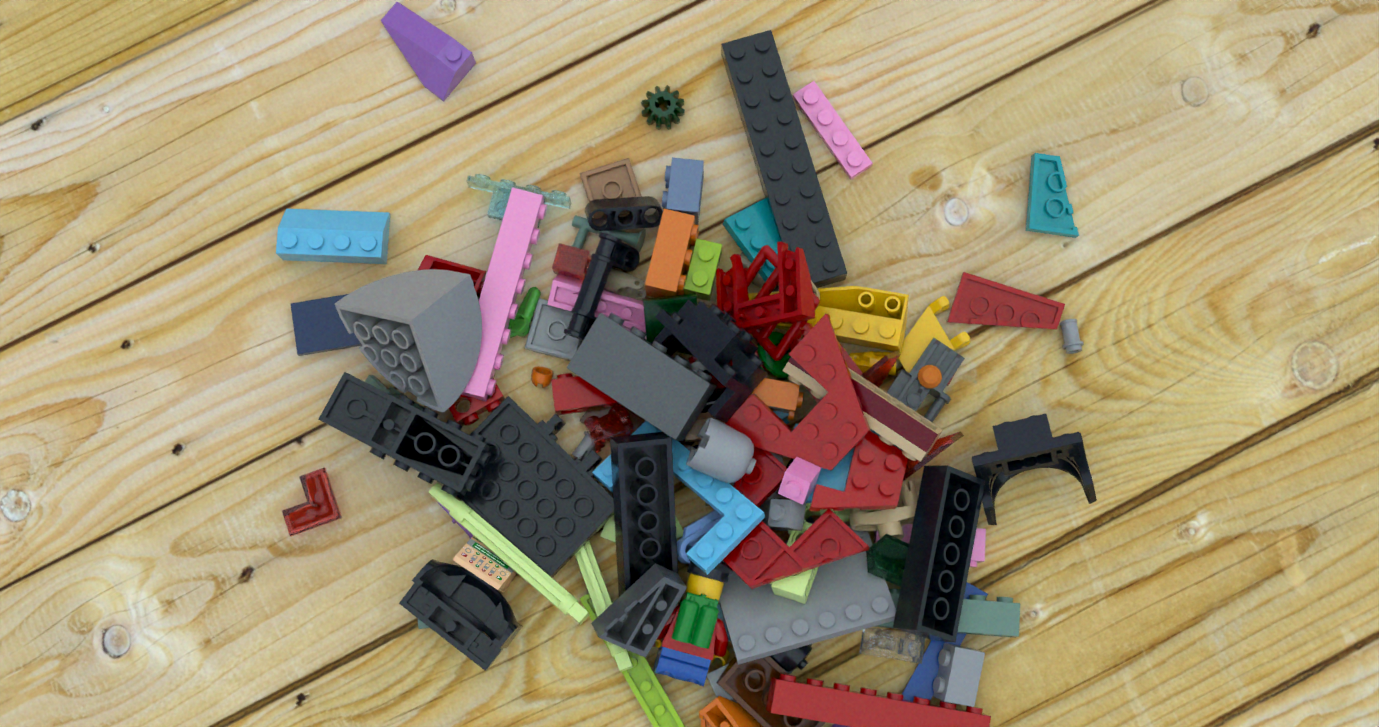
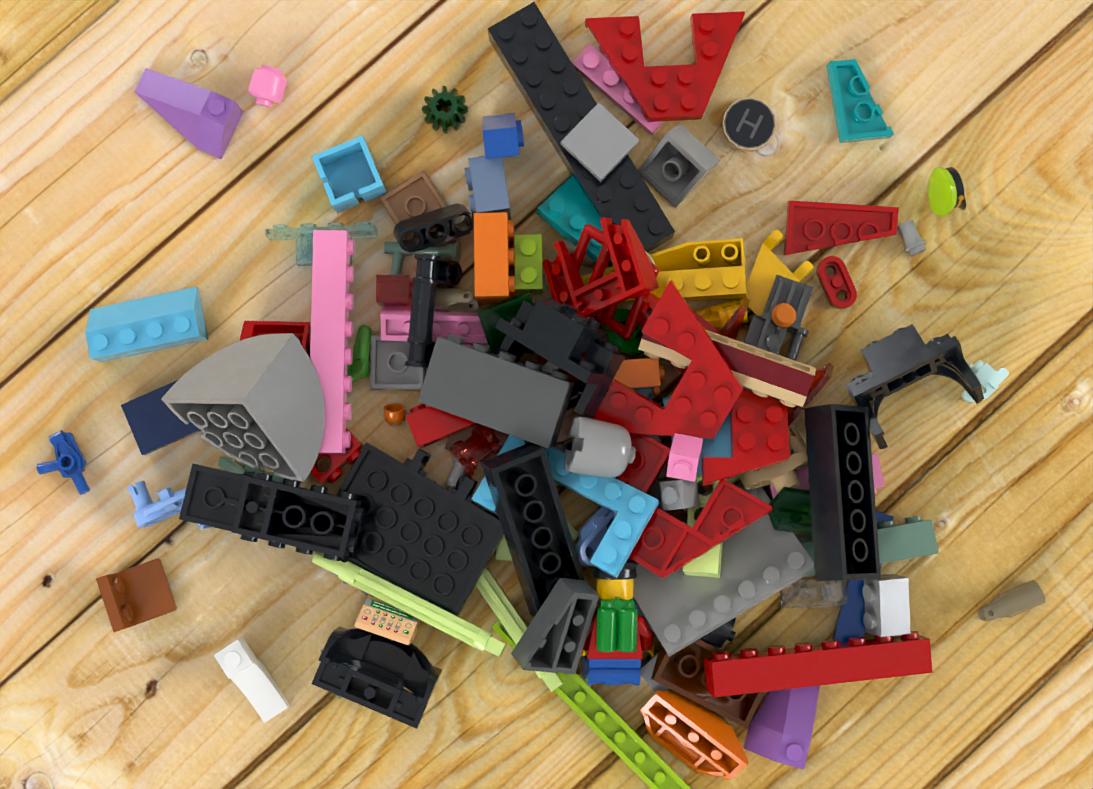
camera: 15 degrees left, 5 degrees up
clear red brick [282,467,342,537] -> none
none -> blue piece [37,430,90,495]
none -> dark orange bracket [96,558,177,632]
none -> light blue piece [127,481,210,530]
none -> white slope [214,637,290,723]
none -> bright pink head [248,65,287,108]
none -> medium azure piece [312,135,387,213]
none -> blue brick [482,113,524,159]
none -> light grey tile [561,103,639,182]
none -> red wing [585,11,745,122]
none -> light grey slope [638,124,720,207]
none -> black tile [721,97,776,152]
none -> red plate [816,256,857,309]
none -> lime piece [928,167,966,217]
none -> light aqua piece [962,359,1009,403]
none -> dark tan piece [978,580,1045,621]

